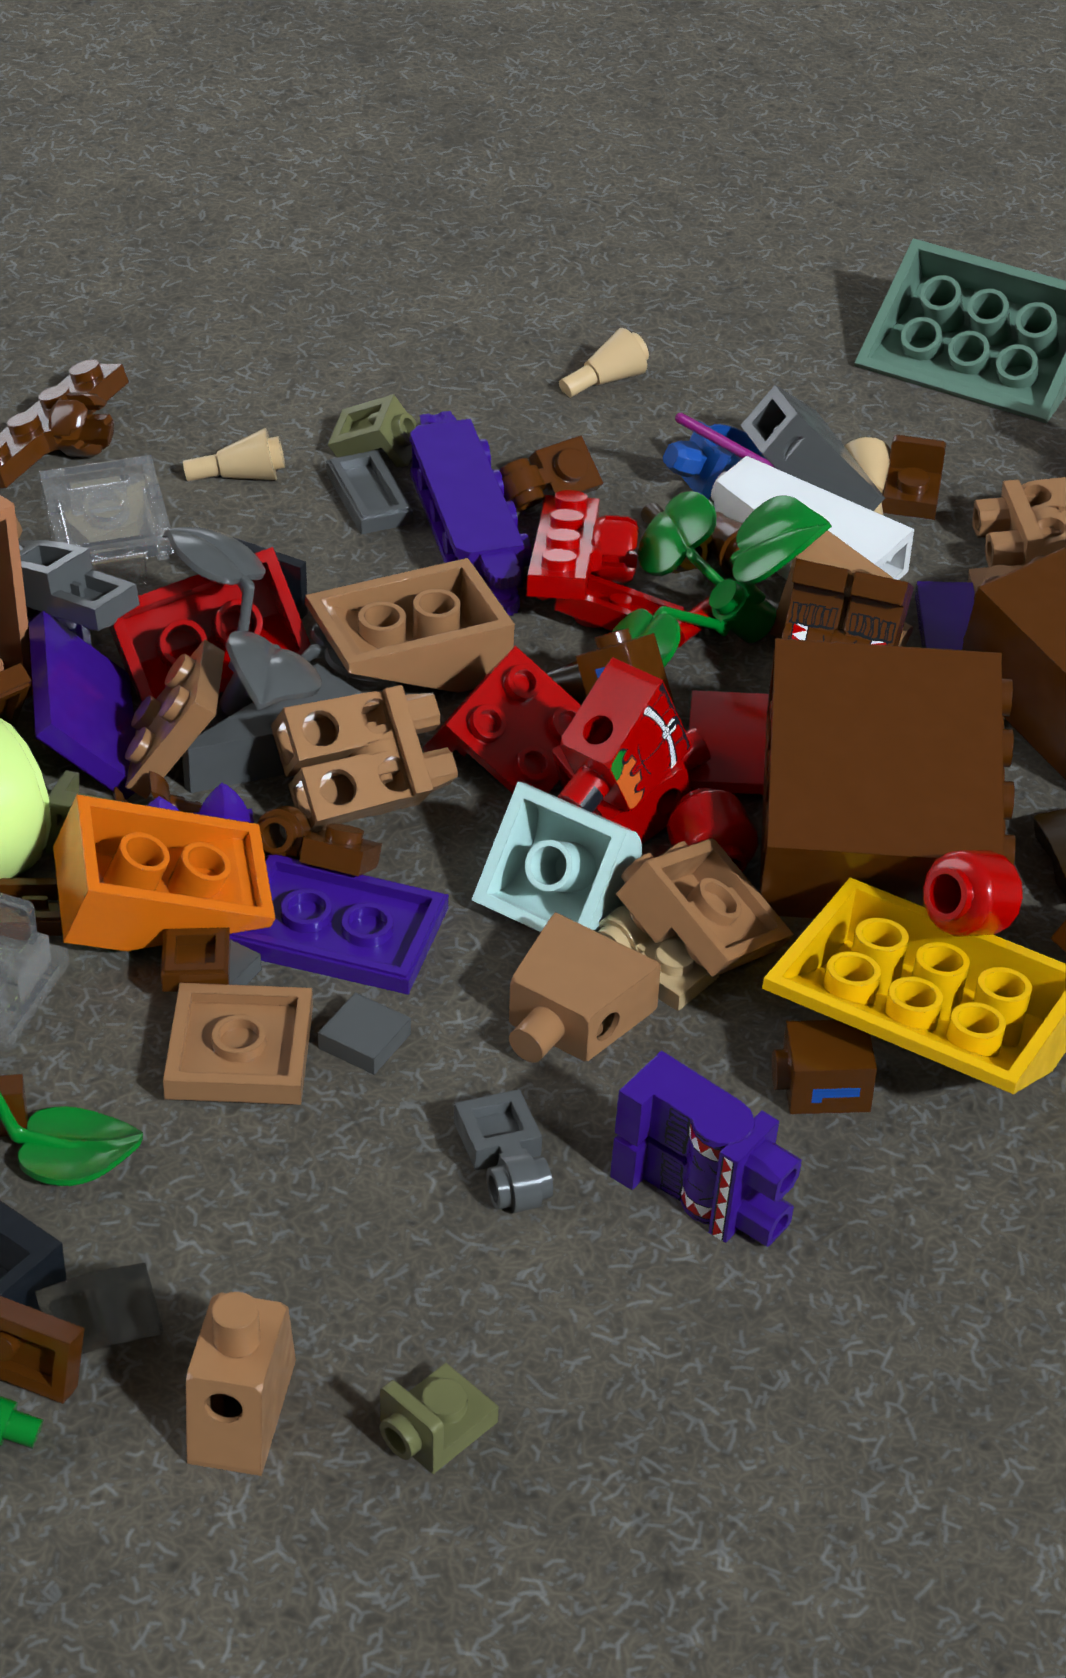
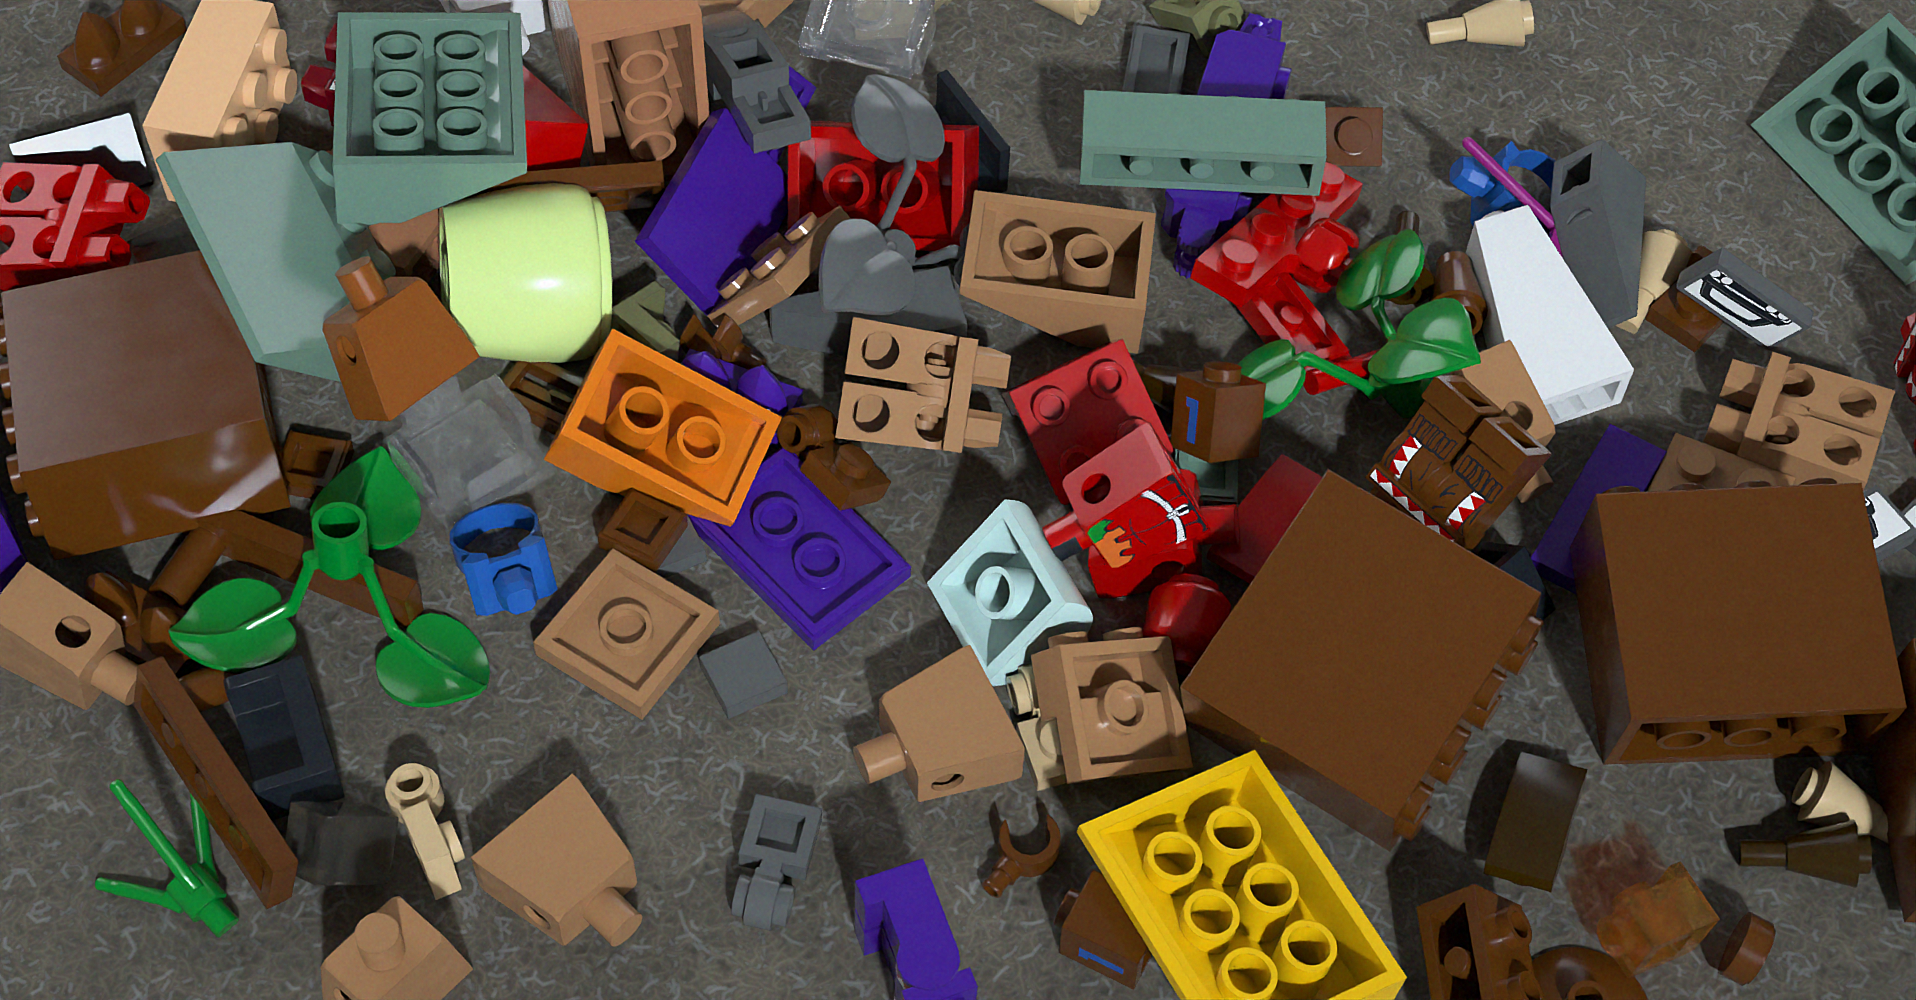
camera: 30 degrees right, 15 degrees up
red head [923,850,1023,937] -> none
none -> tan plate [385,763,465,900]
none -> blue piece [450,503,558,616]
none -> medium nougat torso [471,773,642,946]
none -> reddish brown piece [982,814,1061,898]
none -> sand green brick [1080,90,1327,196]
none -> tile [1676,247,1814,349]

